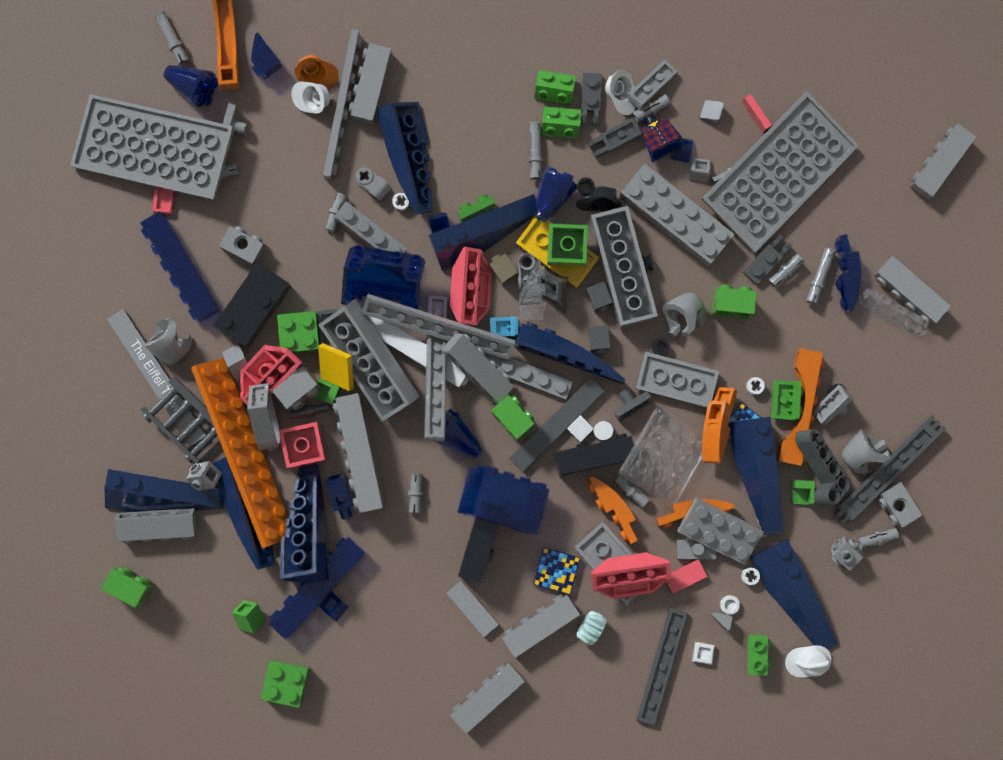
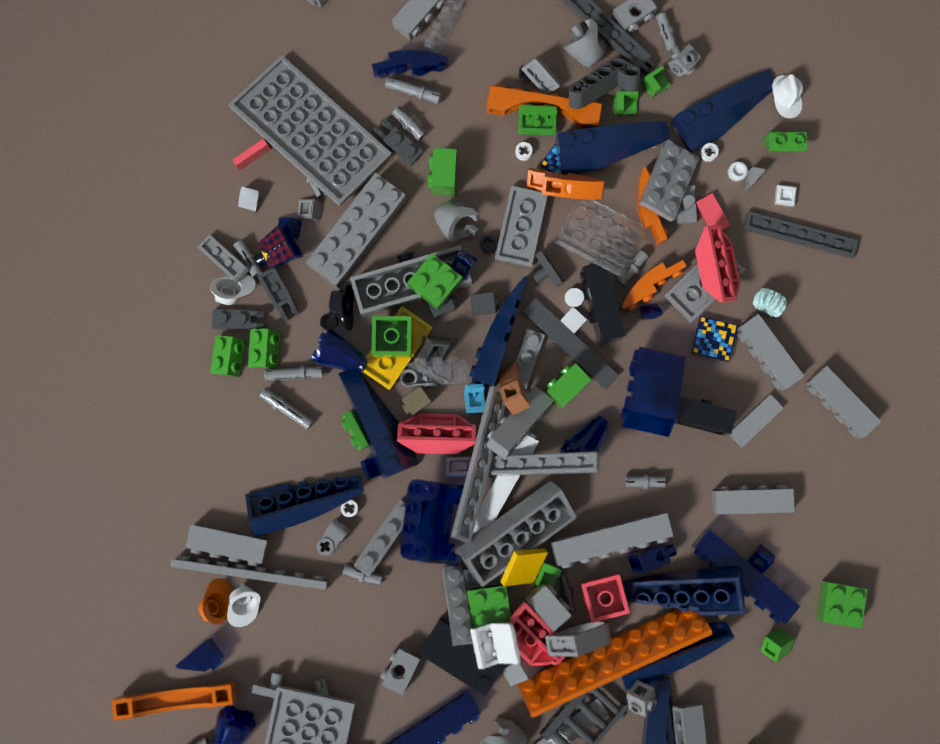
camera: 90 degrees left, 0 degrees up
none -> light grey pin [259,387,314,430]
none -> bright green brick [407,253,462,310]
none -> light grey plate [442,565,473,646]
none -> clear blue slope [451,250,478,279]
none -> white bracket [470,623,521,669]
none -> nougat slope [499,361,531,415]
none -> clear blue slope [639,303,663,321]
none -> bright green panel [642,65,671,98]
none -> light grey brick [712,485,795,515]

